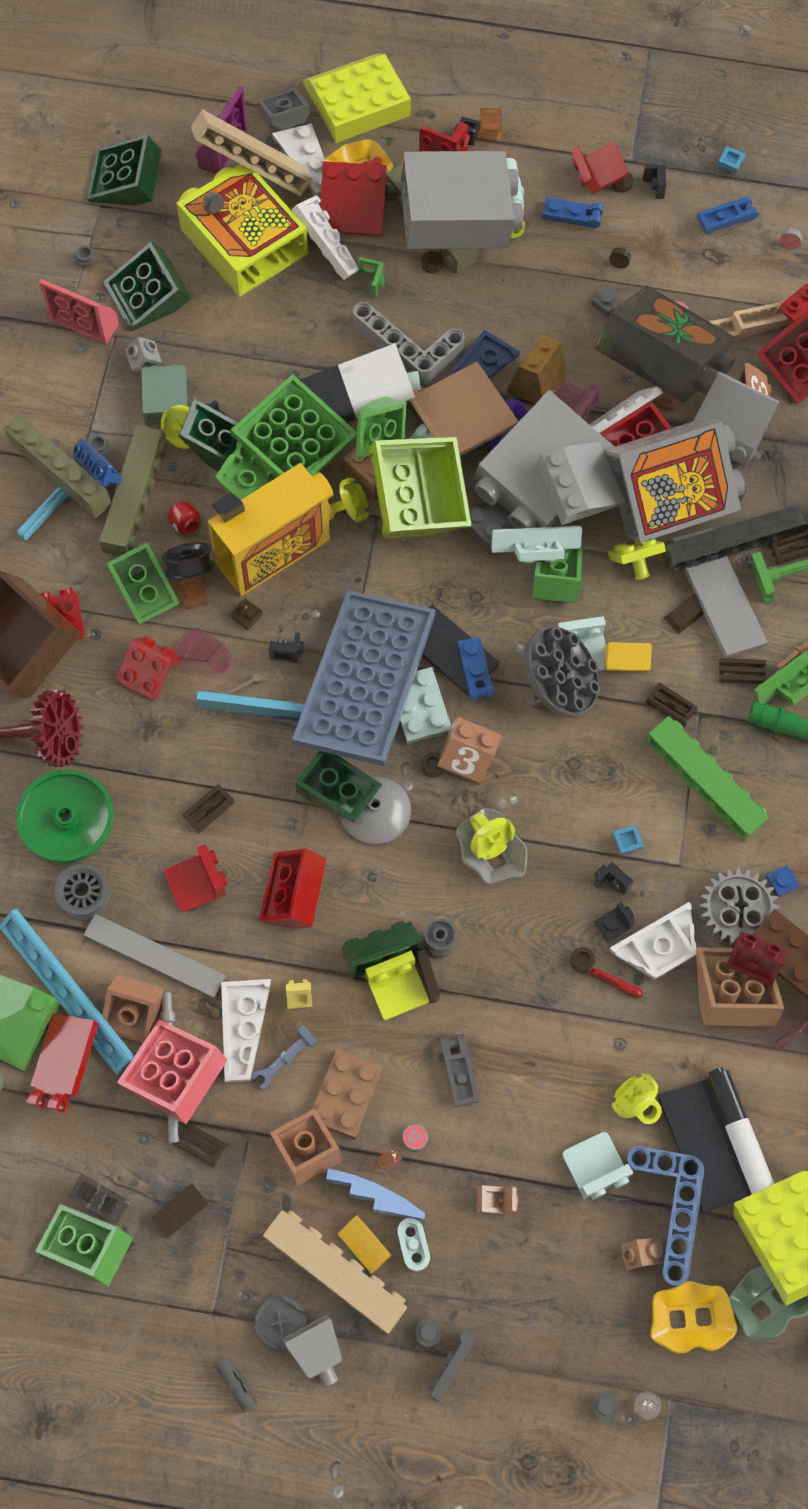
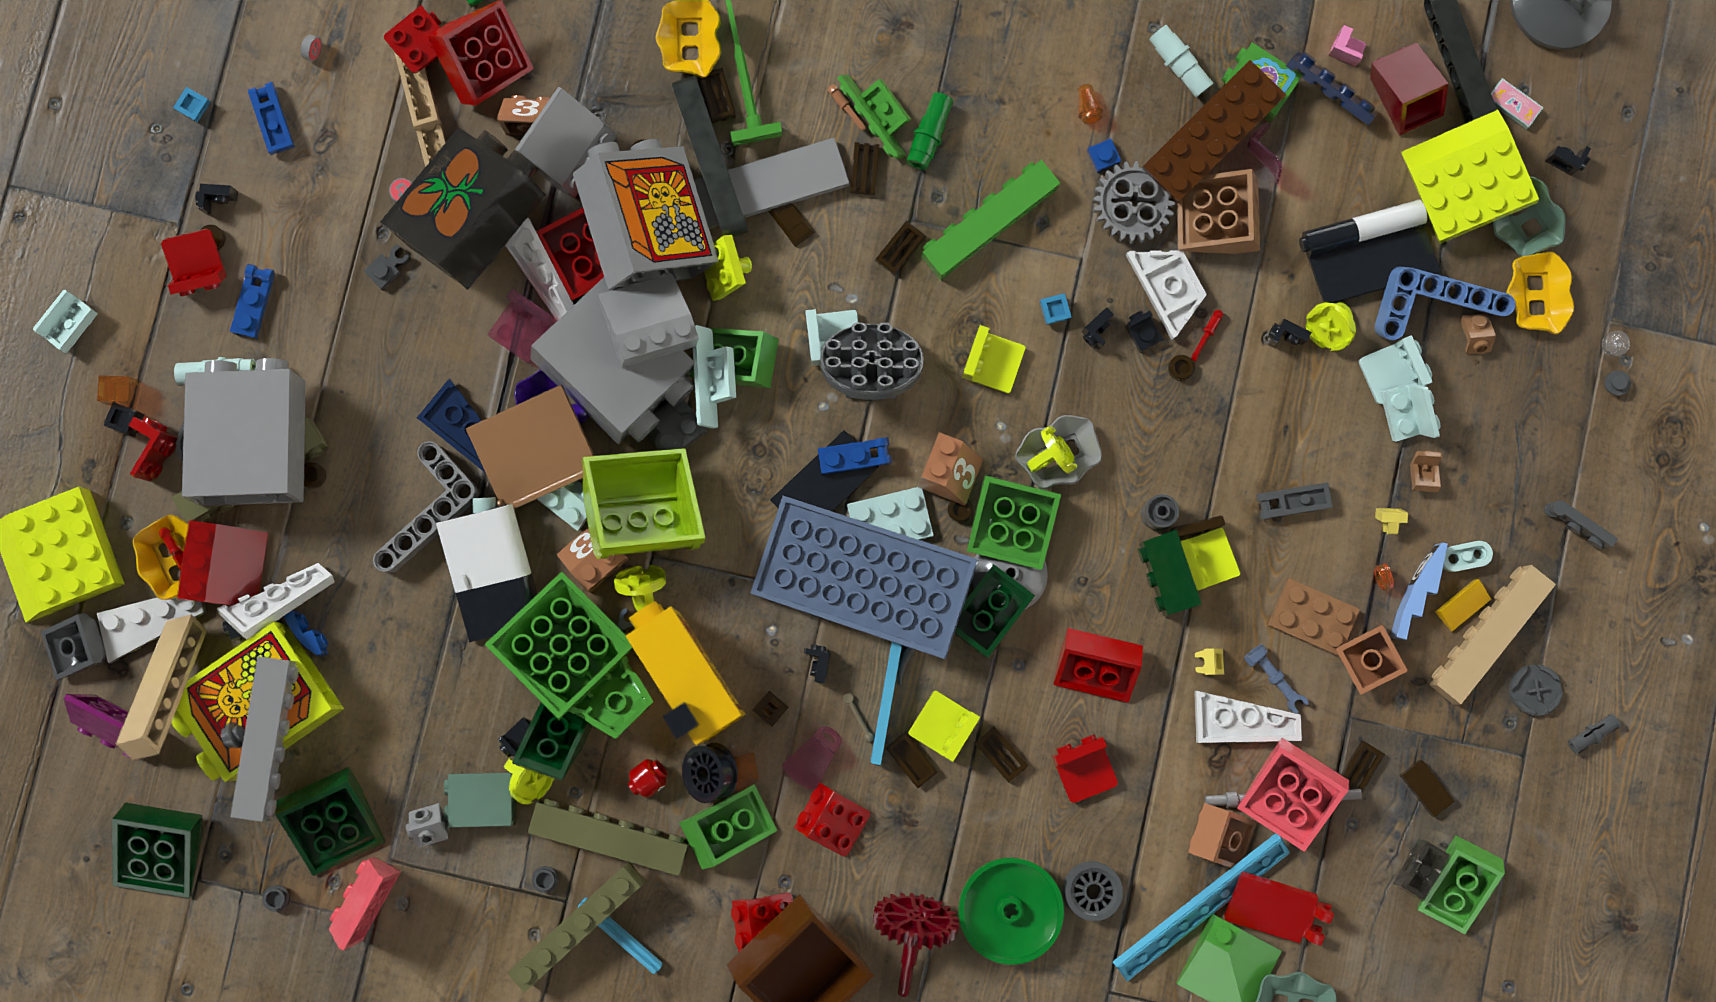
camera: 90 degrees left, 15 degrees up
blue bracket [73,438,122,487] -> none
light grey tile [84,914,226,999] -> none
light grey torso [281,1315,342,1387] -> none
bright green slope [356,396,406,459] -> none
bright green bracket [358,257,386,298] -> none
coral tile [403,1124,428,1151] -> none
dark grey plate [415,1319,442,1347] -> none
pearl gold slope [507,335,567,404] -> none
yellow slope [603,642,652,672] -> none
dark brown tile [609,247,631,268] -> none
dark red bracket [726,931,787,986] -> none
none -> light aqua bracket [33,290,98,354]
none -> light grey brick [230,656,298,822]
none -> blue slope [284,610,328,656]
none -> dark brown tile [886,732,938,789]
none -> neon yellow bracket [908,691,980,762]
none -> neon yellow bracket [962,325,1026,394]
none -> bright green slope [967,475,1061,570]
none -> black bracket [1268,319,1312,347]
none -> light yellow tile [1375,508,1408,534]
none -> light aqua bracket [1380,384,1441,442]

